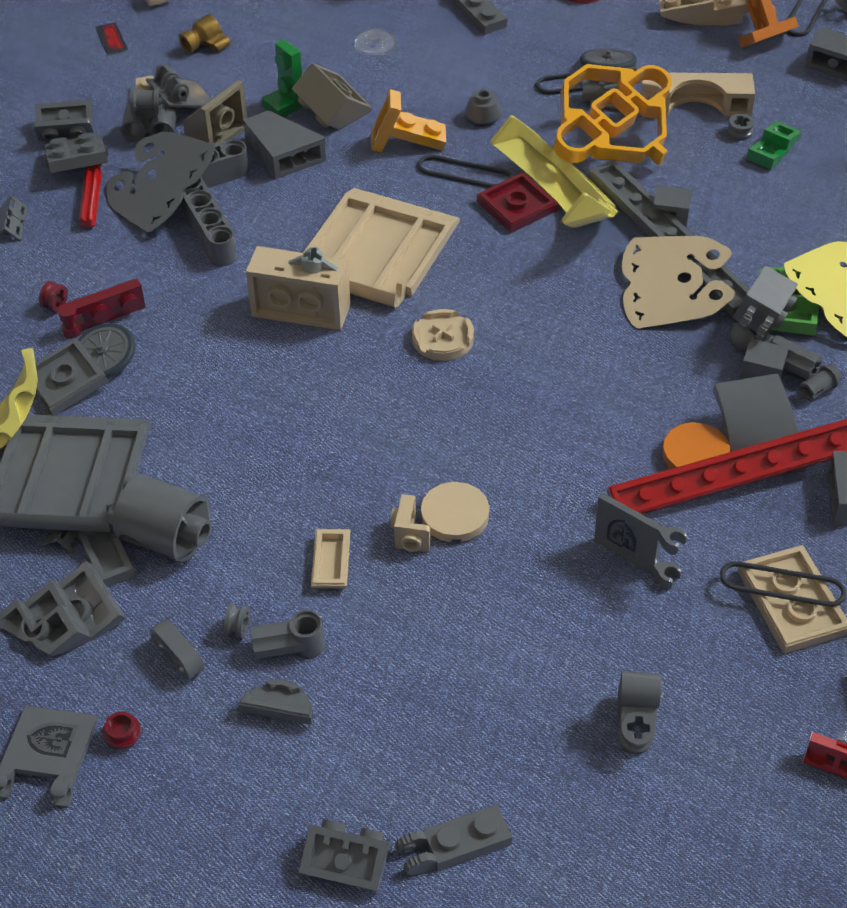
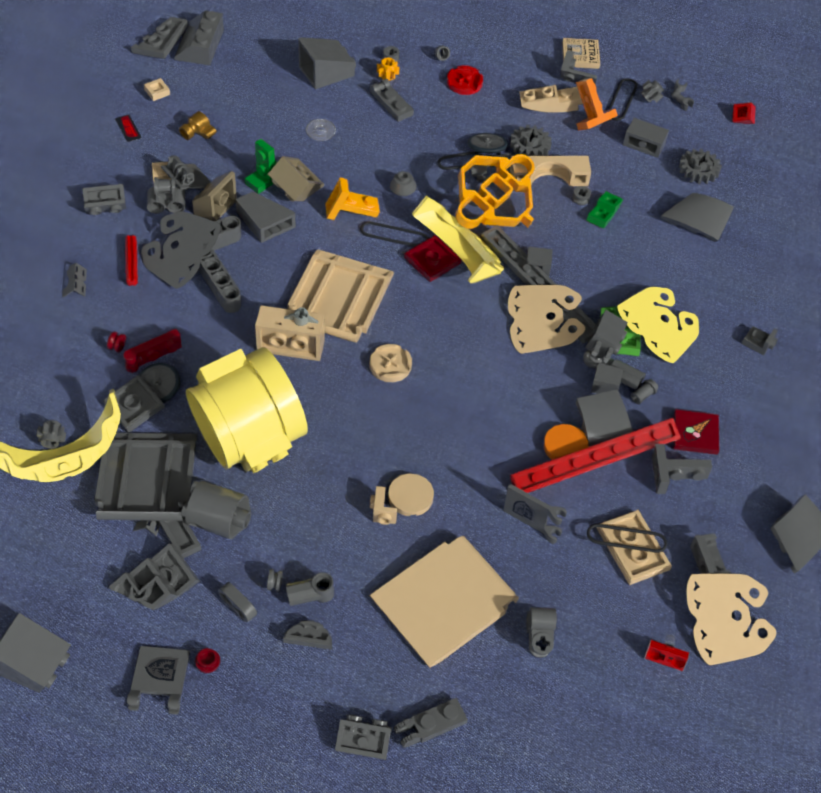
camera: 10 degrees left, 5 degrees up
dark grey plate [44,132,109,173] -> none
tan tile [311,529,351,589] -> none
none -> light yellow cylinder [186,347,308,473]
none -> tan piece [370,536,519,668]
none -> dark grey gear [510,125,552,156]

